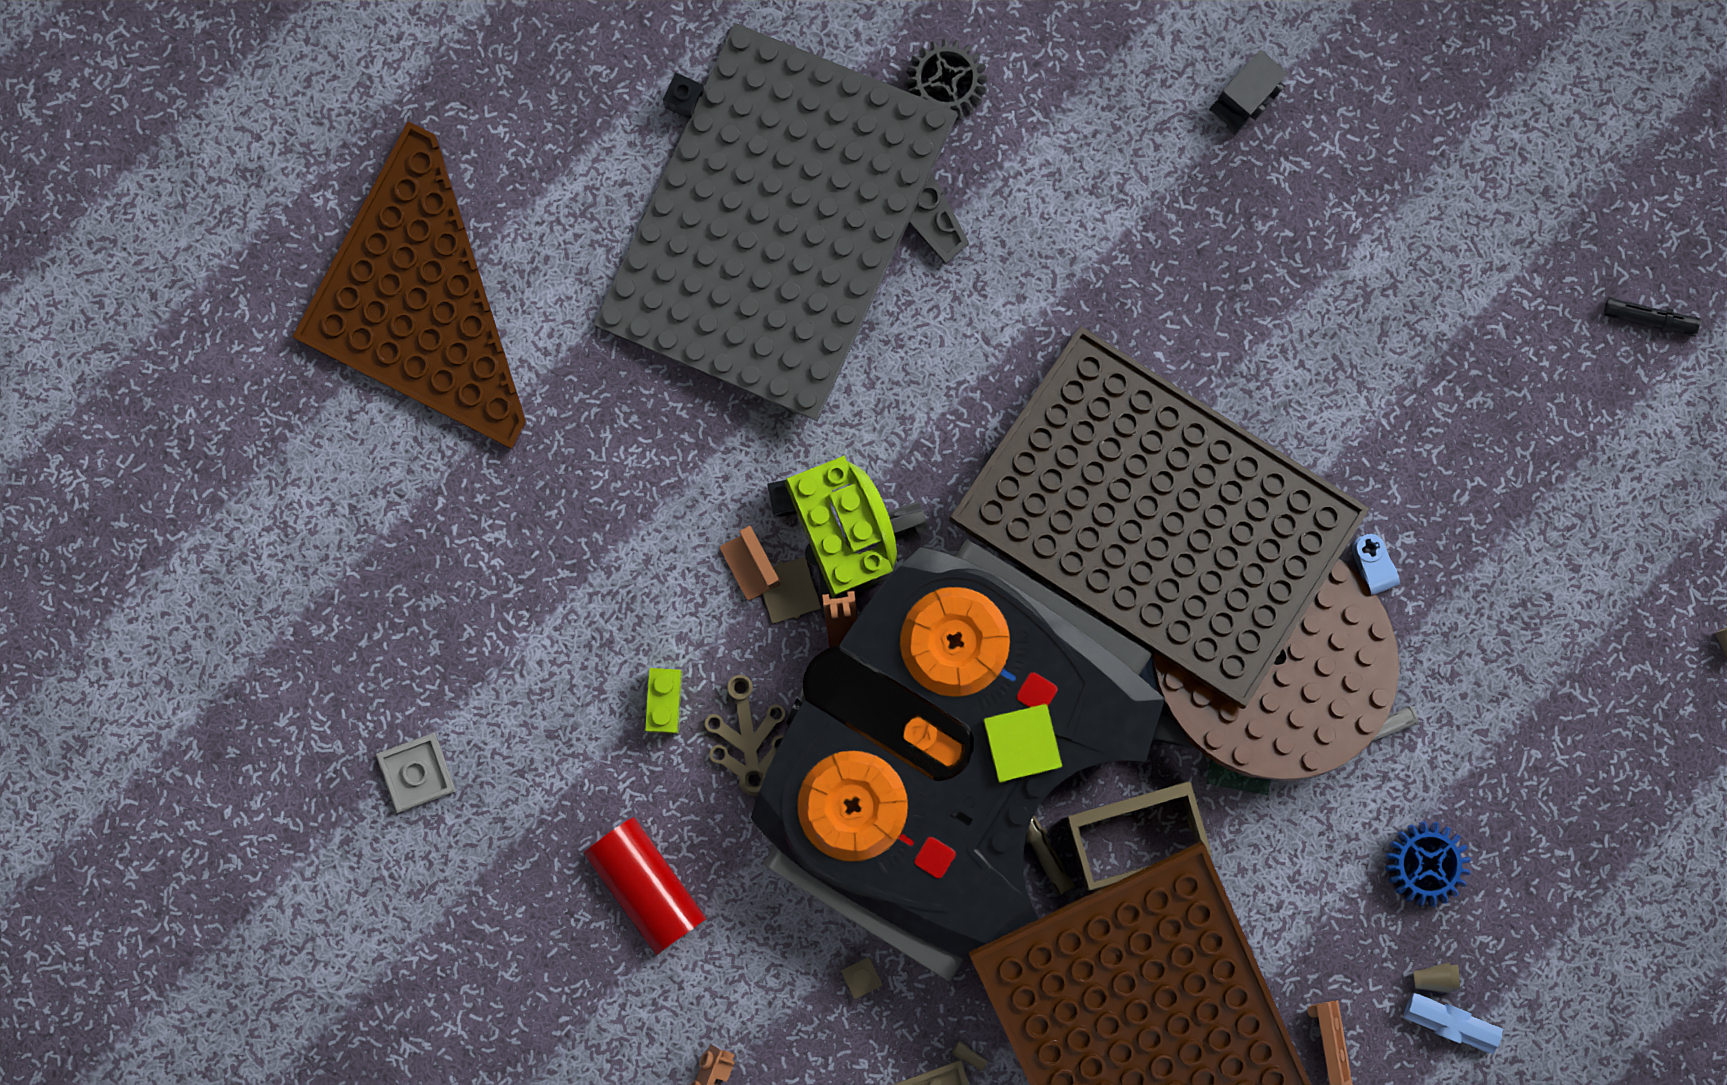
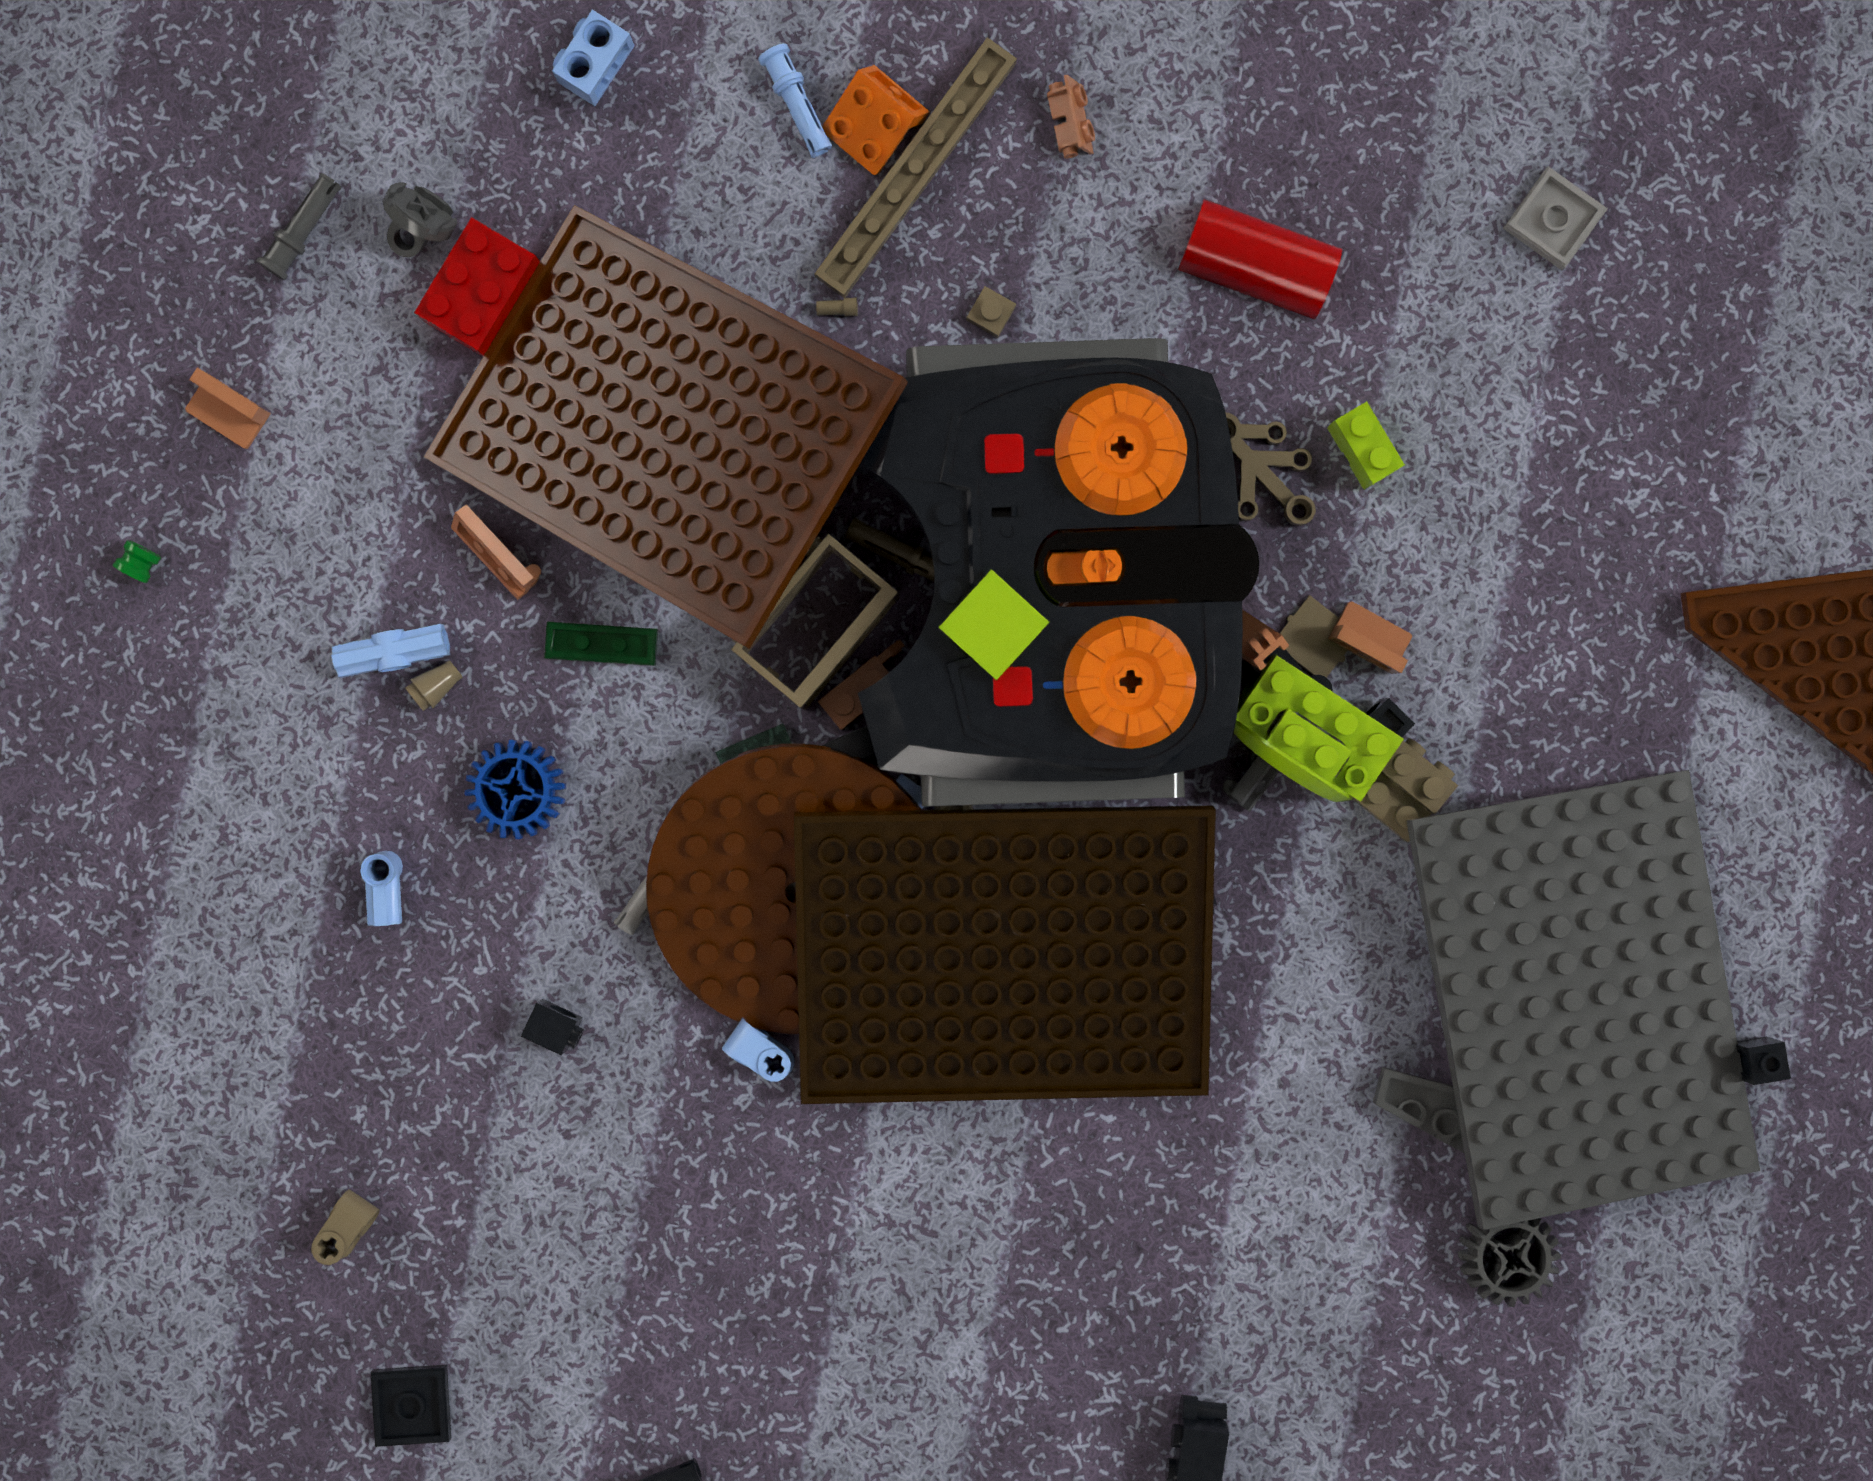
camera: 145 degrees right, 5 degrees up
none -> light blue piece [360,851,403,926]
none -> black brick [521,999,584,1055]
none -> dark green tile [544,622,658,666]
none -> nougat hinge [818,640,905,730]
none -> dark tan plate [1353,738,1459,842]

